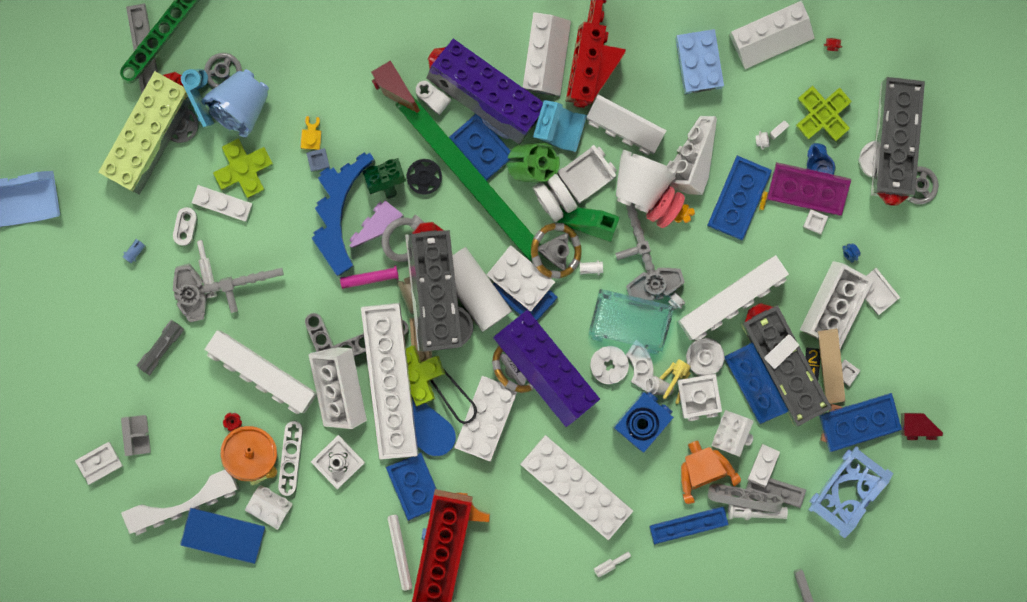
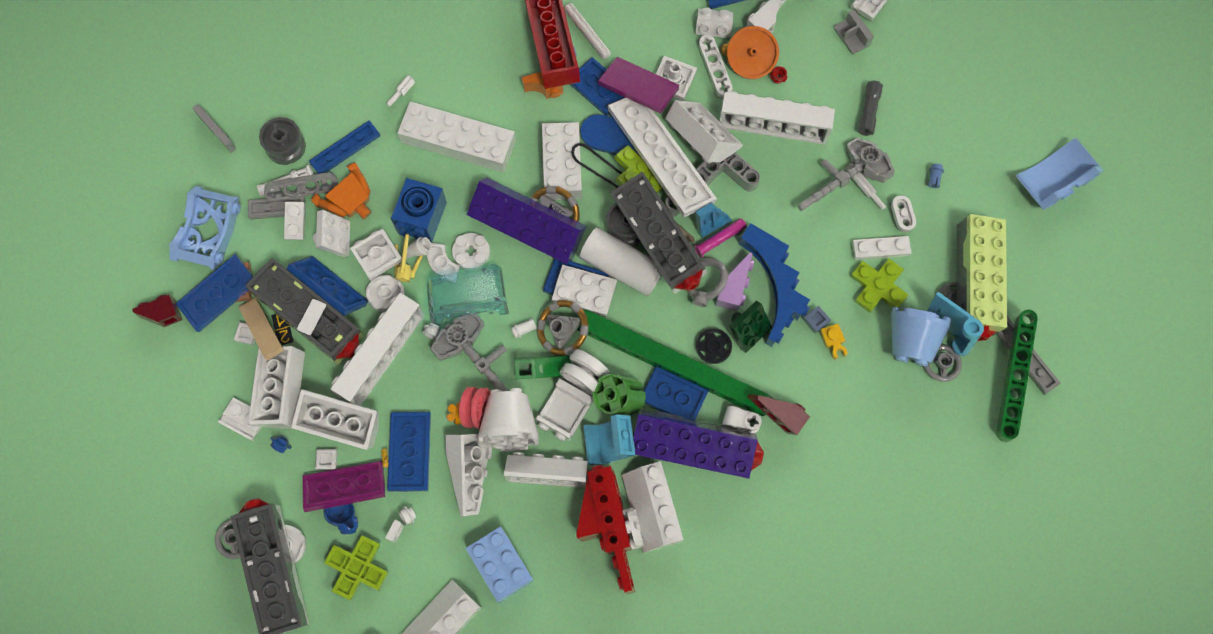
camera: 155 degrees right, 15 degrees down
none -> dark grey wheel [259,117,306,165]
none -> white slope [291,389,379,450]
none -> magenta tile [598,57,679,114]
none -> white plate [623,507,644,550]
none -> dark azure wing [696,203,732,238]

